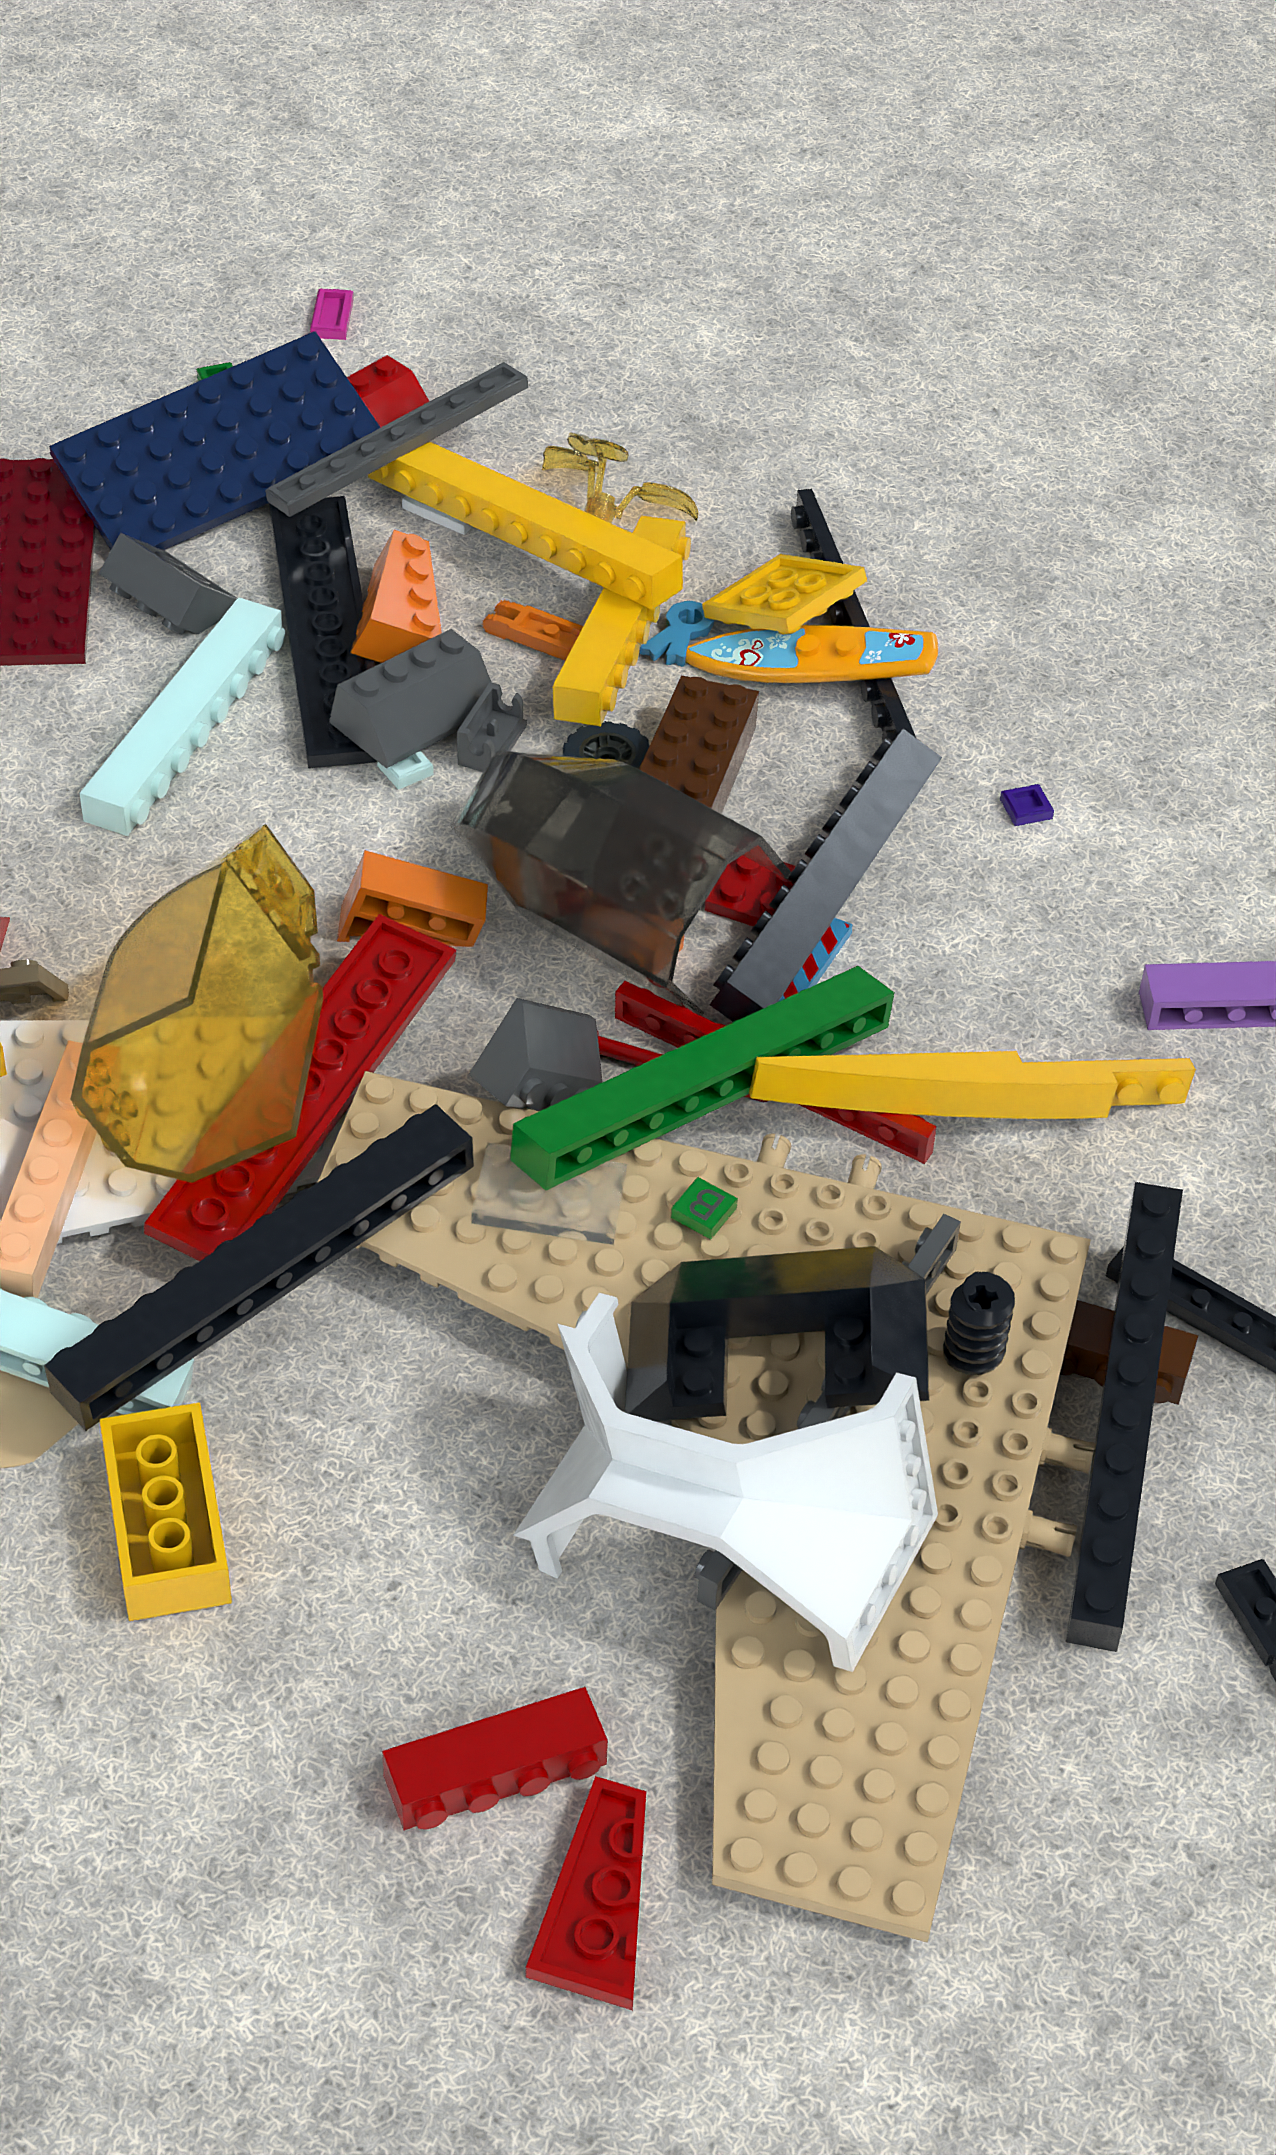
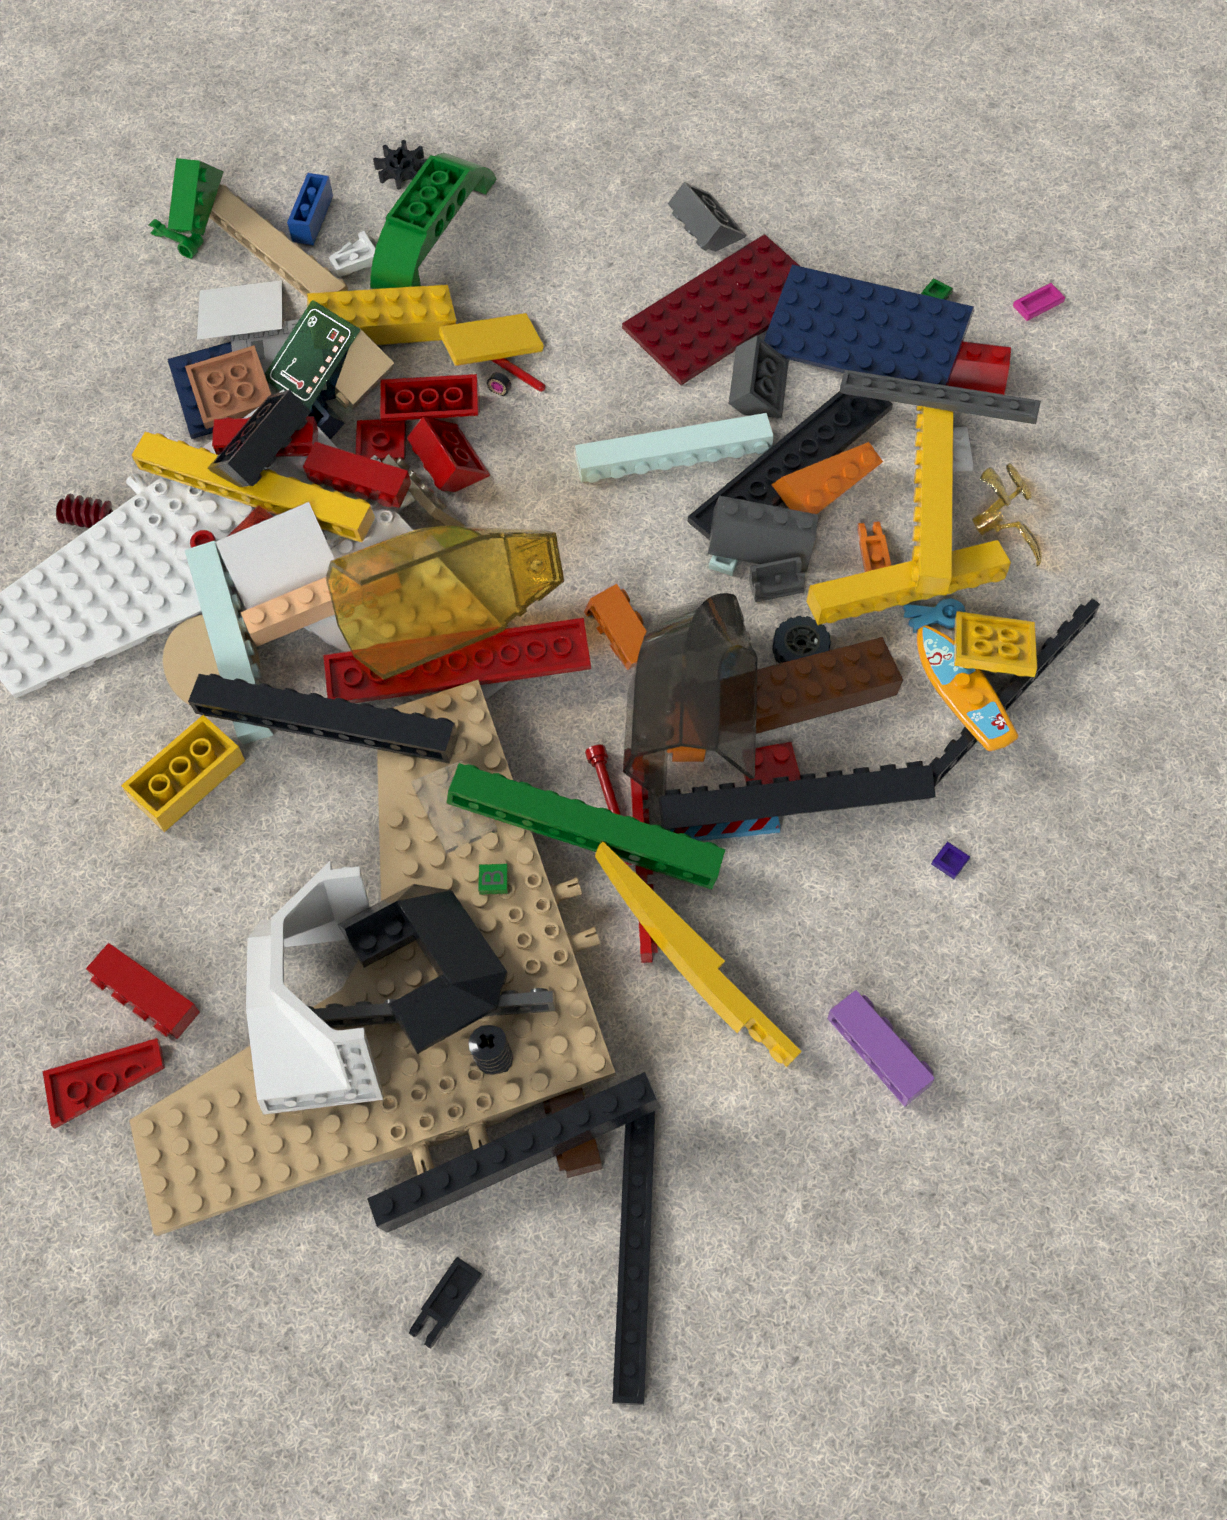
camera: 60 degrees right, 15 degrees up
dark grey slope [468,998,603,1111] -> none

